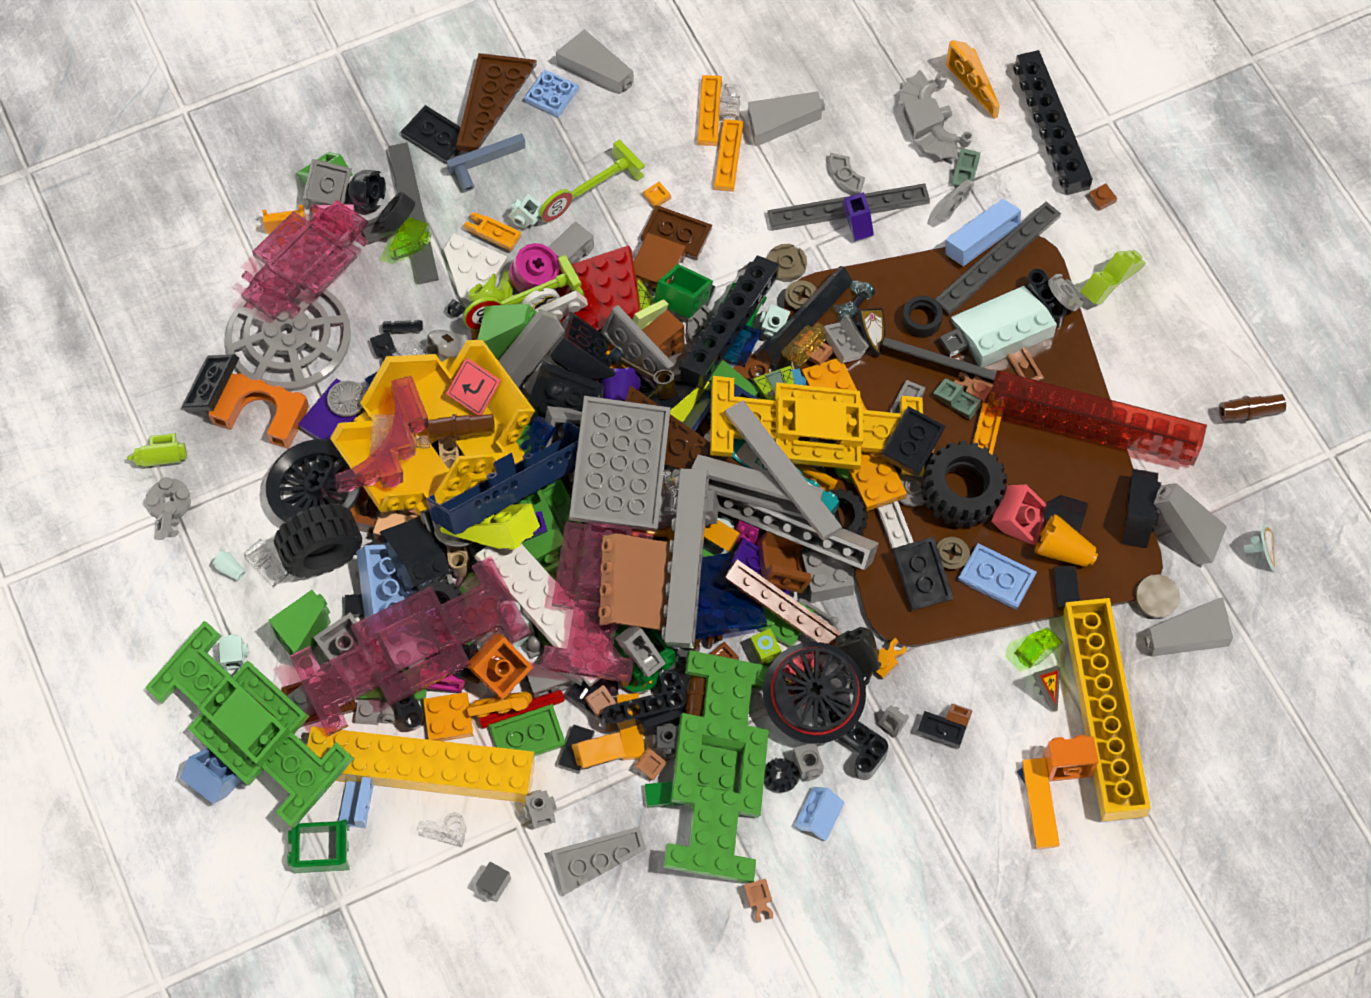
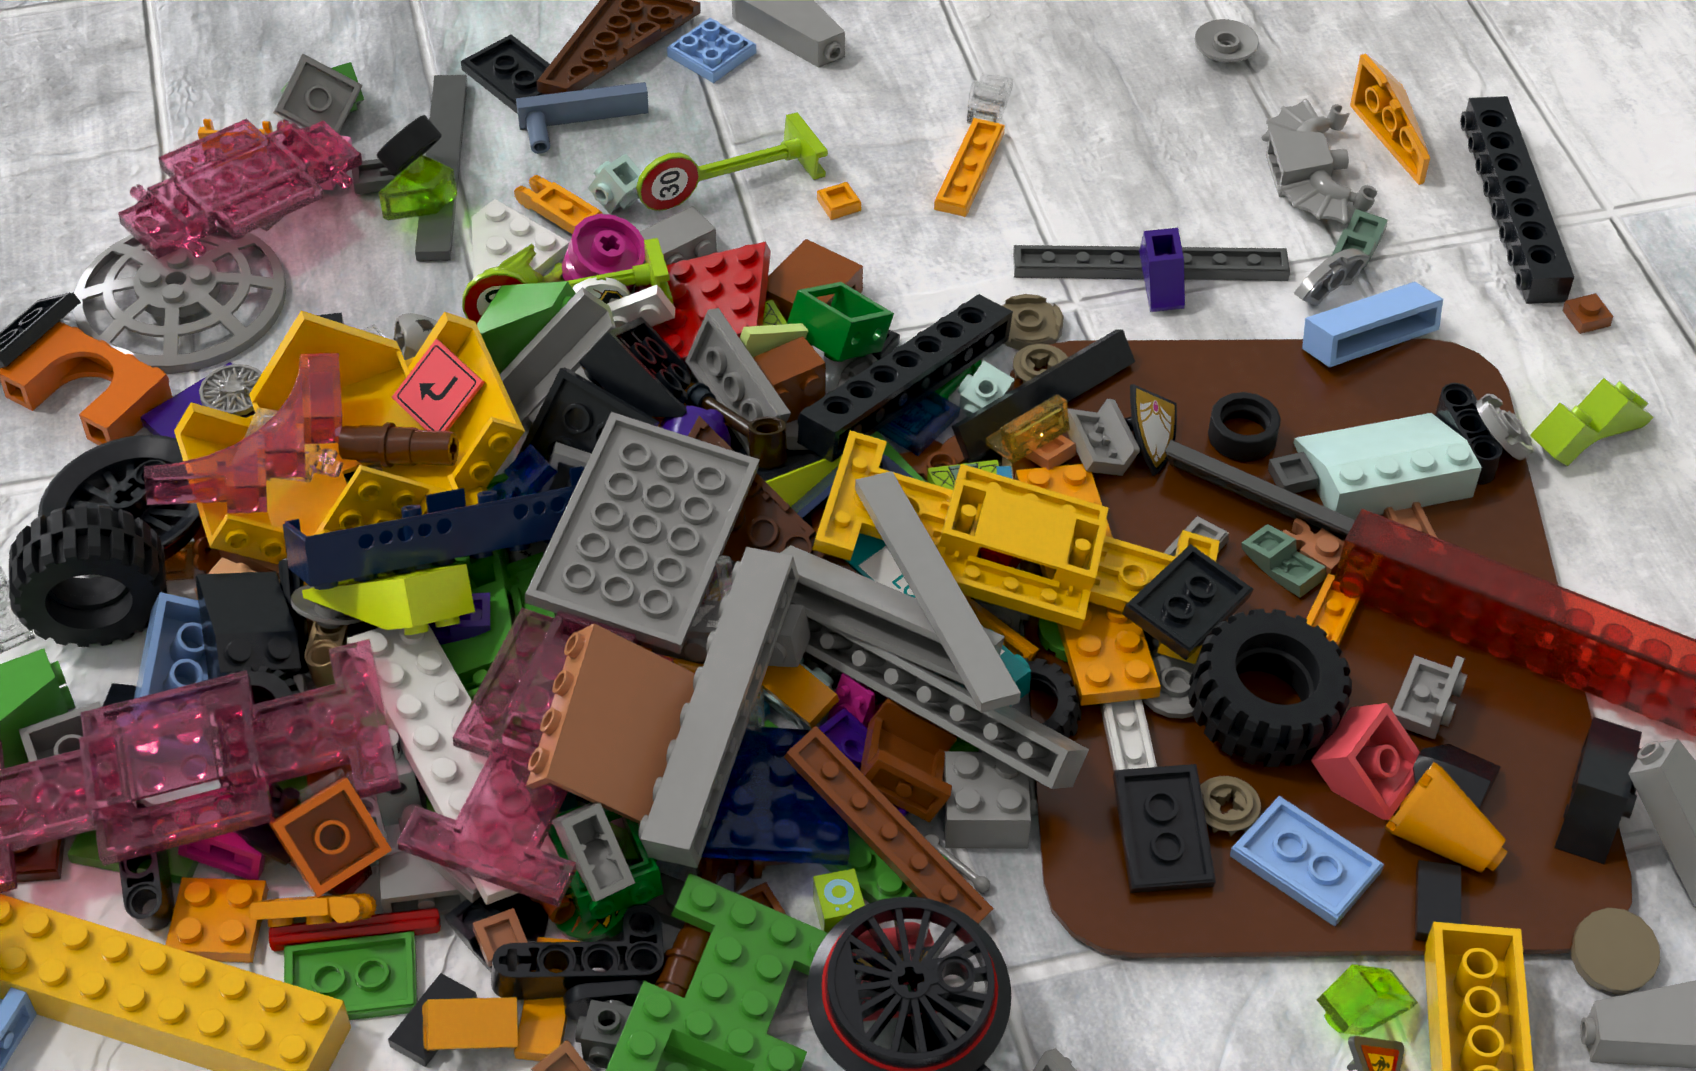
camera: 10 degrees right, 15 degrees down
black cylinder [348,170,386,211] -> none
dark orange tile [354,514,376,534] -> none
light grey plate [355,700,399,725] -> none
black axle [382,320,423,333] -> none
black hinge [447,299,465,317] -> none
reddish brown tile [640,205,712,261] -> none
light orange tile [698,75,722,146] -> none
light grey slope [748,91,825,146] -> none
light grey tile [829,153,865,195] -> none
clear light blue piece [833,280,875,320] -> none
pearl dark grey piece [834,627,881,689] -> none
light orange plate [876,638,908,679] -> none
dark grey tile [935,201,1061,317] -> none
none -> light grey dish [1195,19,1259,62]
none -> light grey bracket [1392,655,1468,739]

